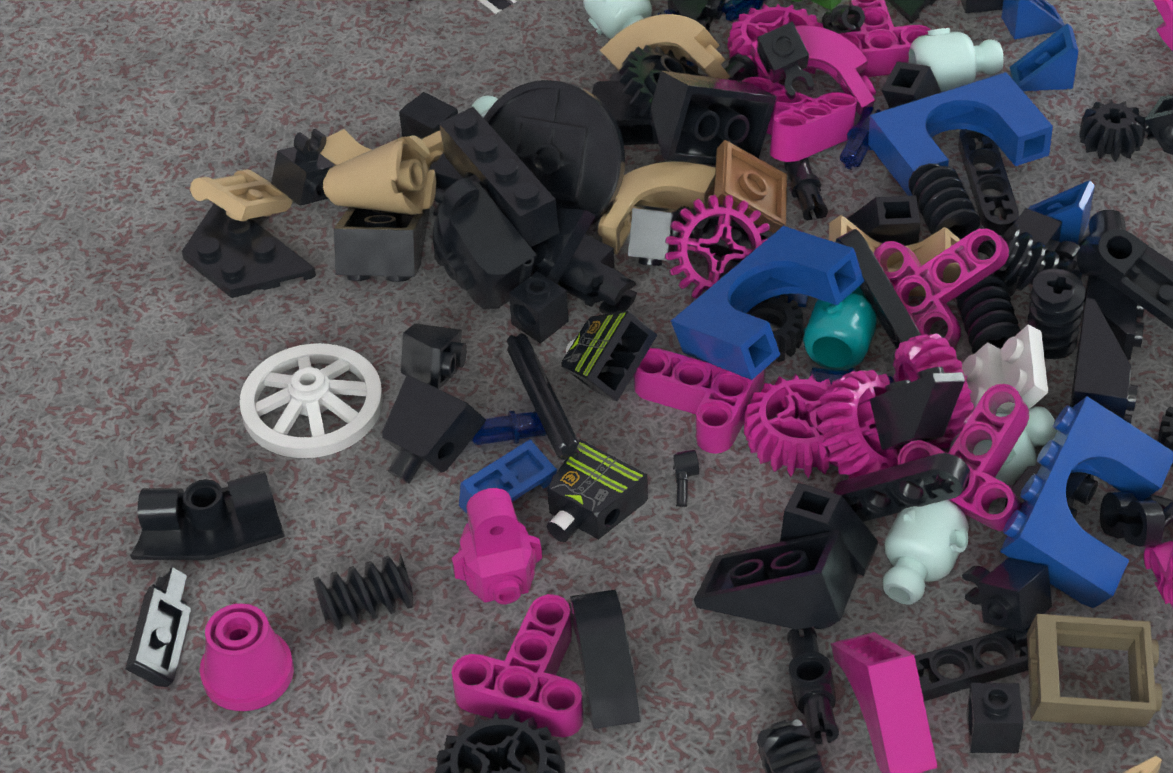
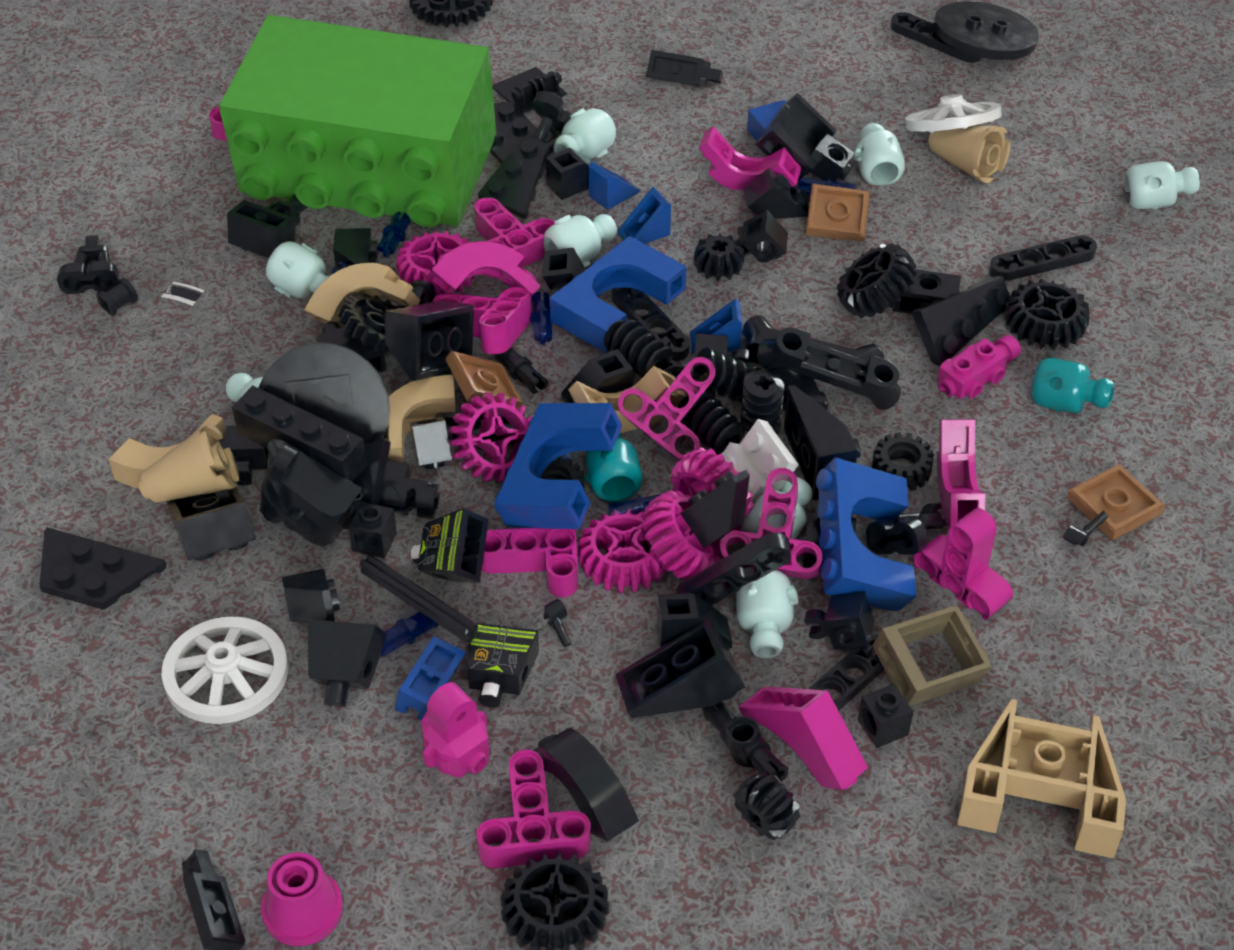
camera: 30 degrees left, 0 degrees up
black panel [130,471,285,560] -> none
tan plate [190,169,293,221] -> none
black brick [271,129,336,206] -> none
black piece [313,554,413,630] -> none
black brick [399,92,458,139] -> none
black brick [756,21,814,100] -> none
black pin [821,5,865,34] -> none
black beam [836,229,921,349] -> none

